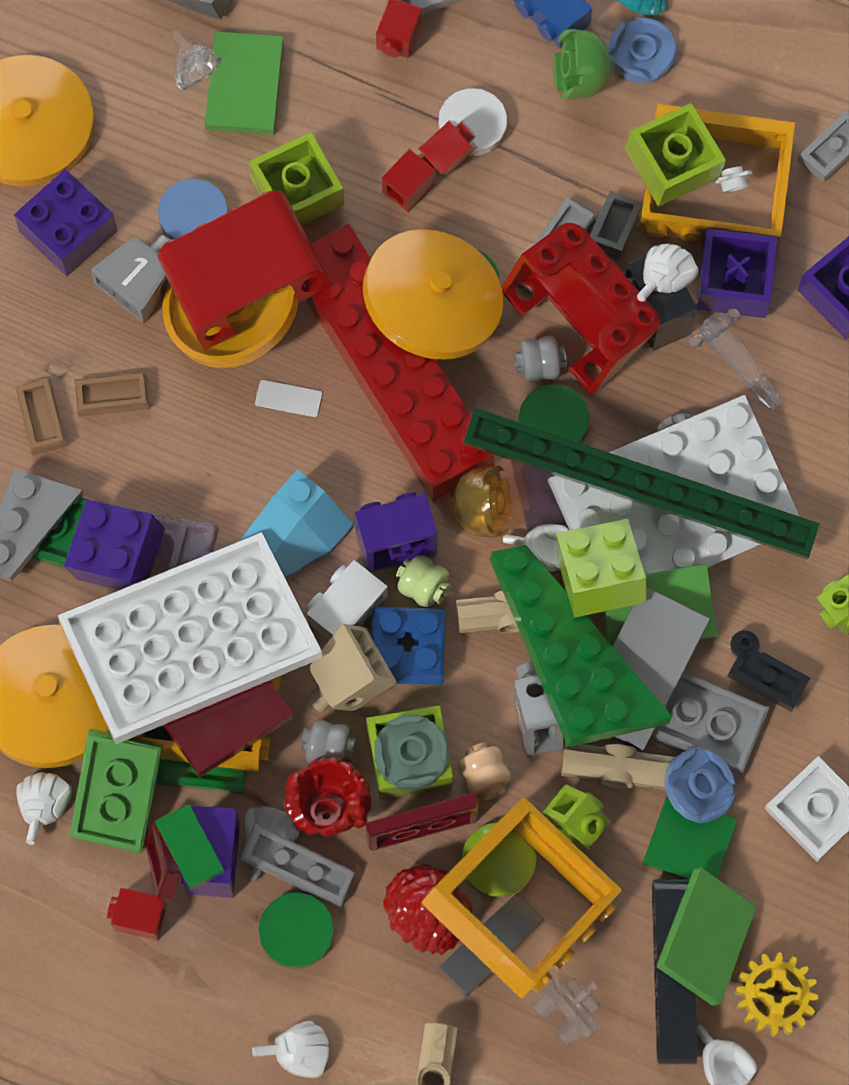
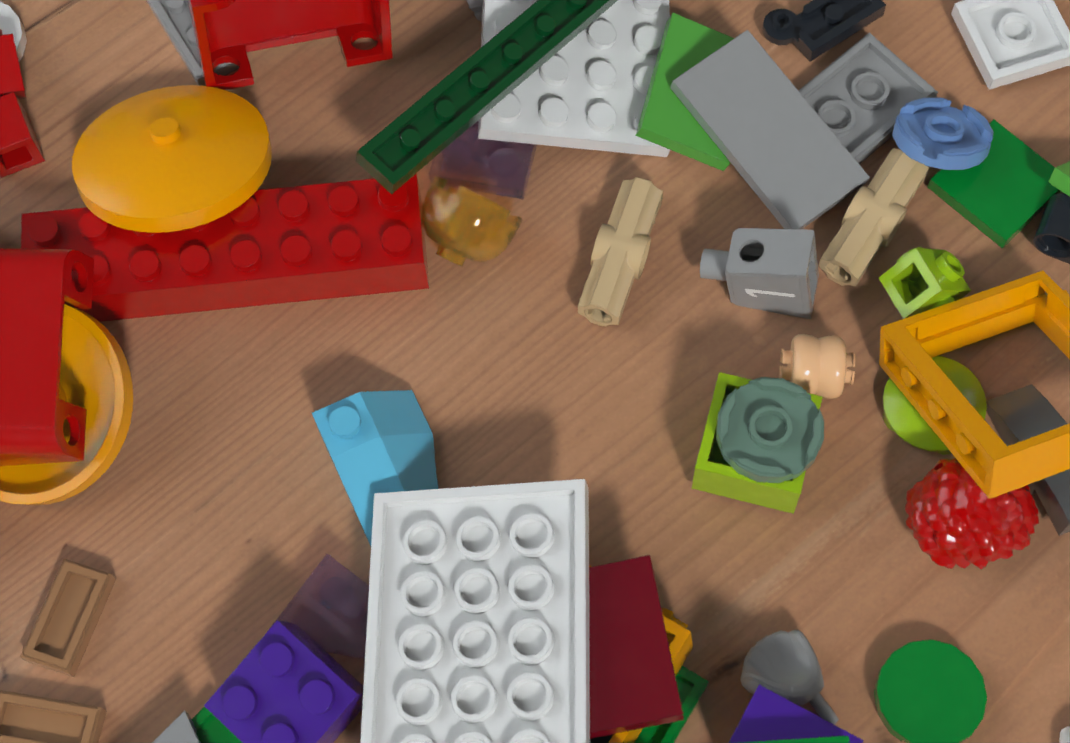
camera: 60 degrees left, 5 degrees down
light grey tile [238,824,356,907] -> none
white sticker [255,380,322,417] -> none
red hair [285,757,372,837] -> none
light grey piece [300,719,356,763] -> none
white brick [306,560,388,640] -> none
tan torso [308,624,397,712] -> none
dark purple brick [355,492,437,573] -> none
dark red tile [365,793,478,851] -> none
blue brick [371,607,446,685] -> none
yellowish green piece [396,555,451,608] -> none
green wing [489,545,672,747] -> none
white piece [503,523,570,572] -> none
light grey piece [514,336,567,383] -> none
green tile [518,384,590,443] -> none
lime brick [556,519,646,618] -> none

